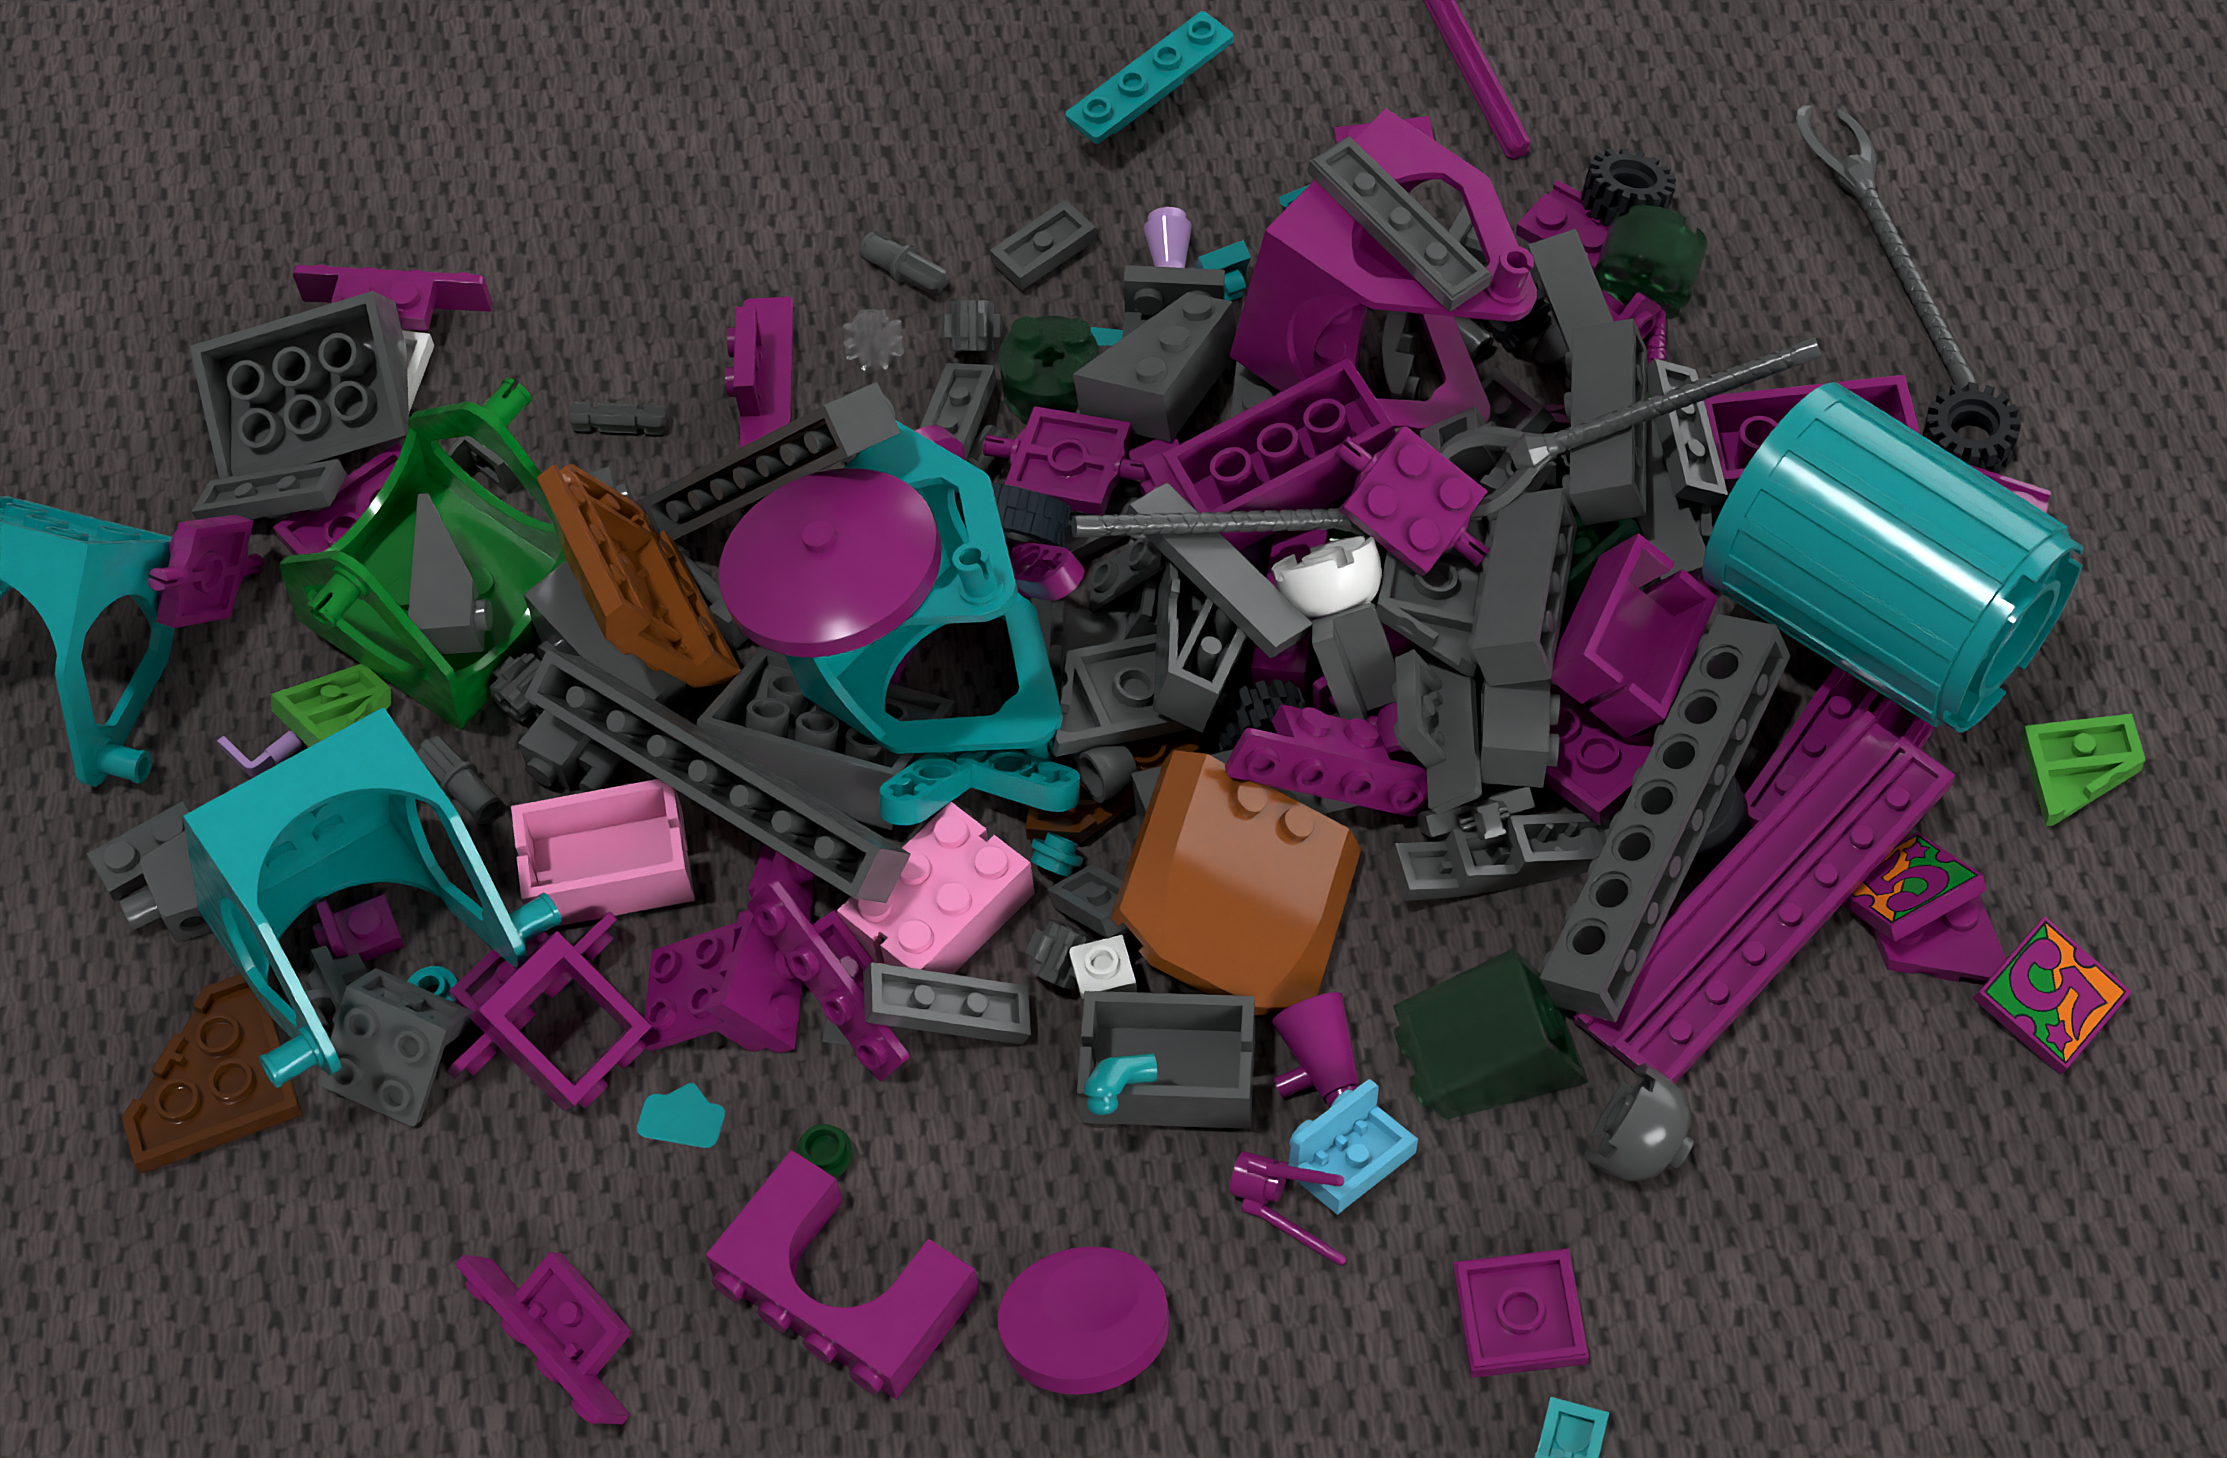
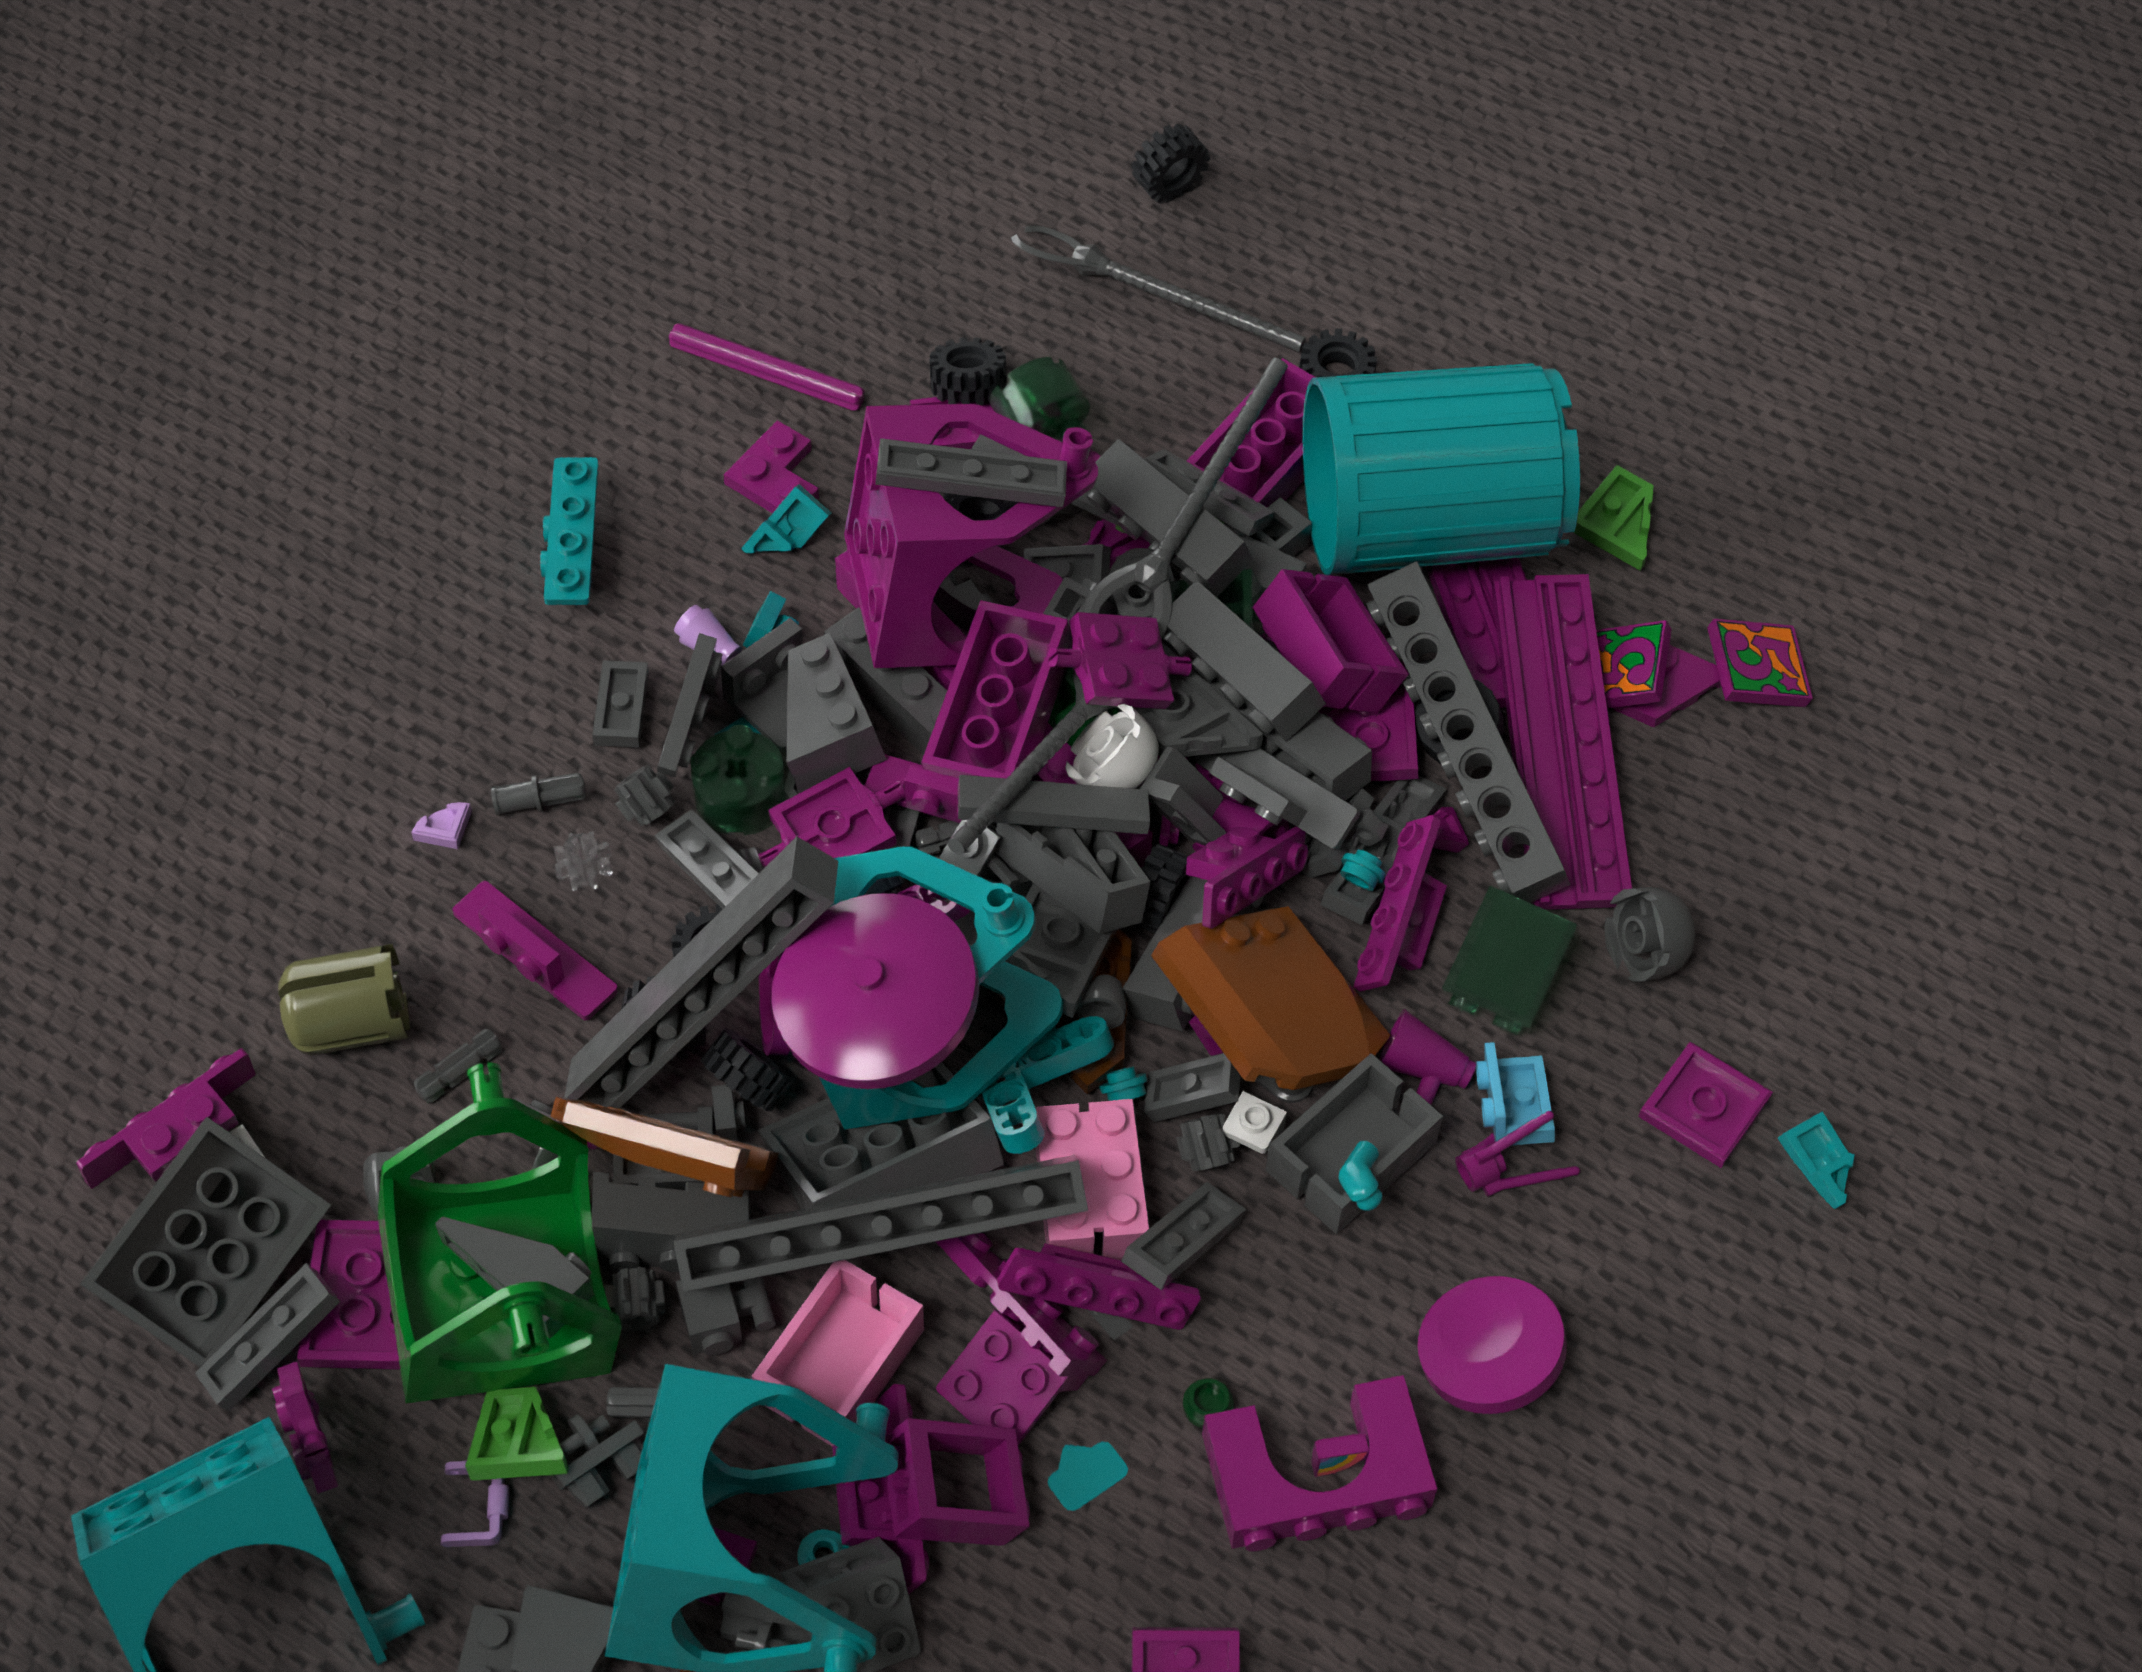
camera: 55 degrees left, 0 degrees up
none -> olive cylinder [278,944,410,1056]
none -> lavender tile [412,802,472,849]
none -> dark grey plate [657,633,723,777]
none -> black tyre [1131,124,1210,203]
none -> magenta tile [1311,1433,1369,1477]
none -> teal plate [1340,850,1386,891]
none -> magenta bracket [1353,815,1447,992]
none -> magenta tile [1433,807,1469,853]

